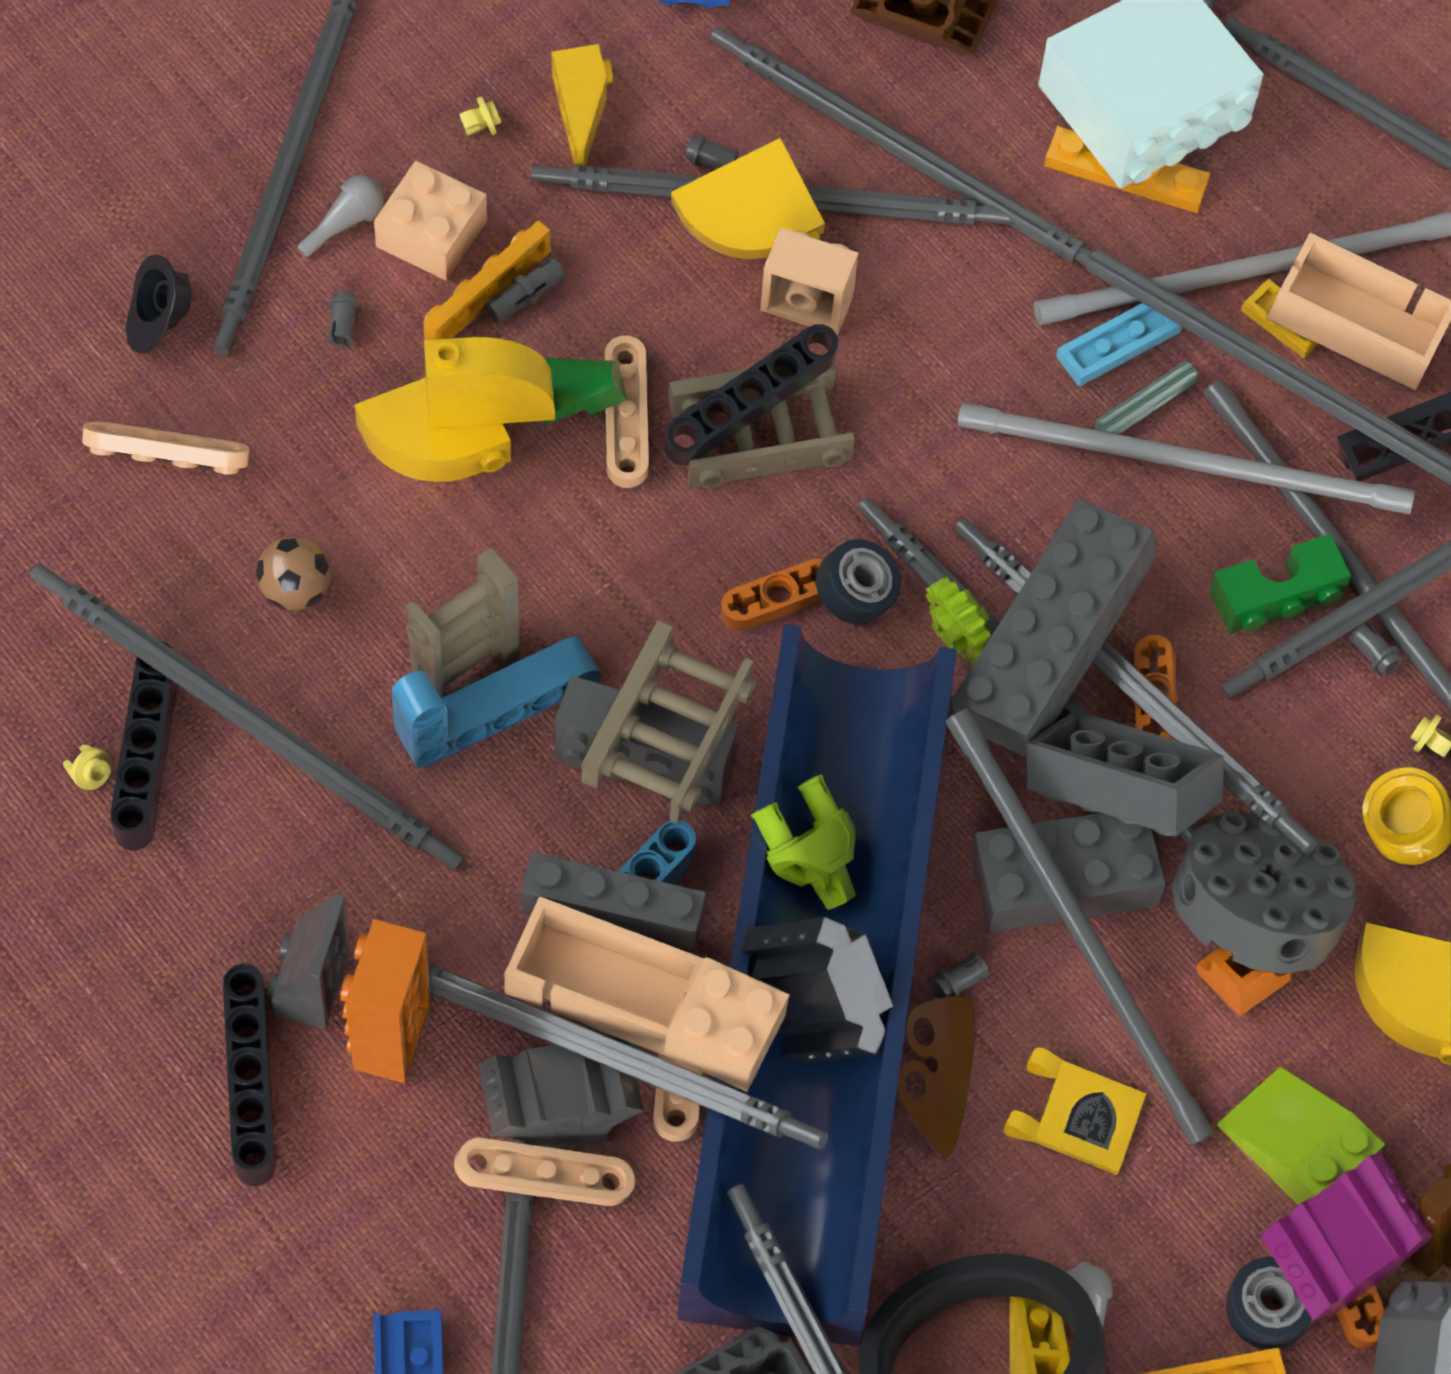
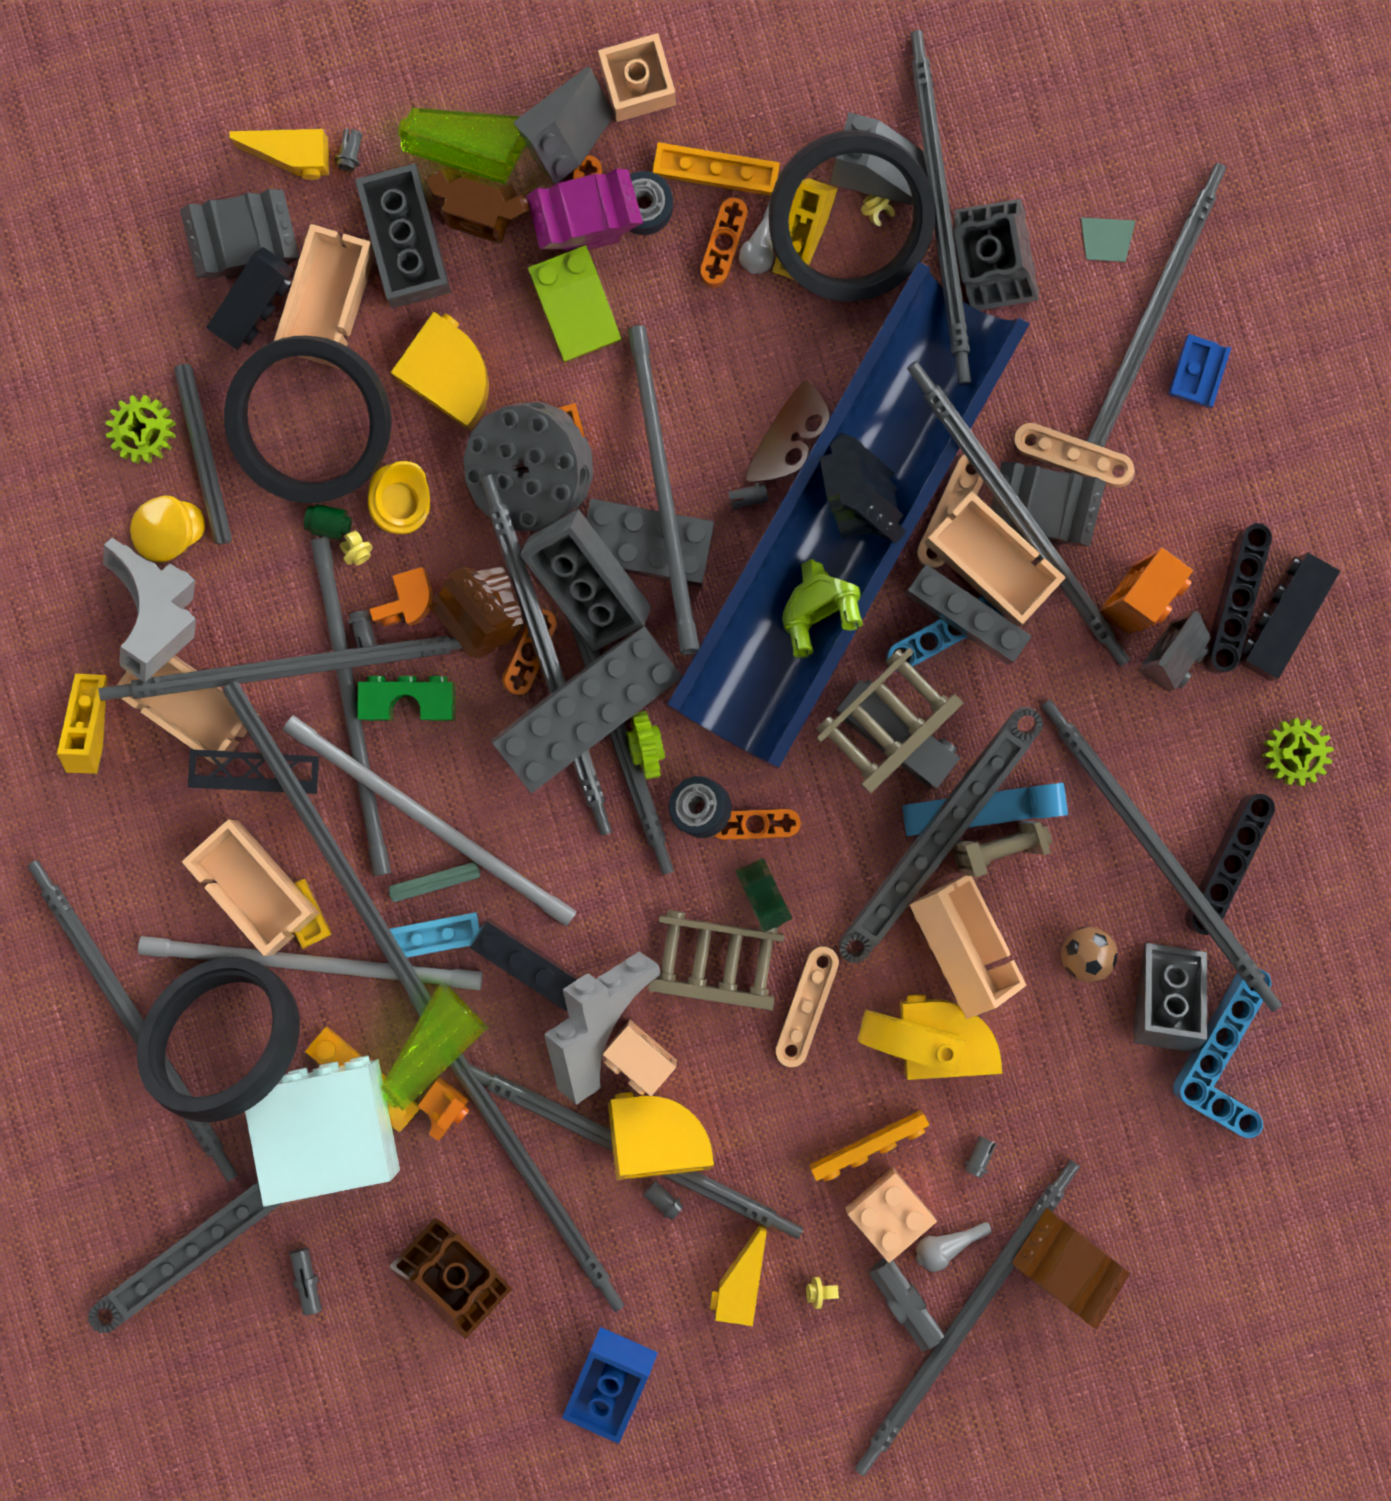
camera: 150 degrees left, 25 degrees up
light yellow plate [63,745,112,790] -> none
light nougat plate [82,421,250,474] -> none
black piece [125,254,192,353] -> none
dark grey pin [485,257,566,324] -> none
green slope [543,358,628,424] -> none
black beam [664,324,839,465] -> none
light nougat brick [664,957,789,1092] -> none
yellow flag [1004,1047,1146,1175] -> none
none -> black tyre [137,957,300,1122]
none -> orange brick [370,567,433,627]
none -> clear neon green slope [381,982,489,1111]
none -> orange brick [417,1077,469,1142]
none -> reddish brown slope [429,566,524,658]
none -> black brick [470,917,580,1012]
none -> light grey arch [544,951,660,1104]
none -> orange beam [701,198,748,288]
none -> clear green brick [736,858,793,932]
none -> dark grey plate [839,707,1043,963]
none -> dark grey piece [869,1258,944,1352]
none -> light nougat piece [910,875,1026,1019]
none -> reddish brown slope [1012,1208,1130,1329]
none -> dark grey slope [1133,943,1207,1053]
none -> dark azure beam [1173,969,1271,1138]
none -> black brick [1239,552,1341,681]
none -> lime gear [1262,718,1334,786]

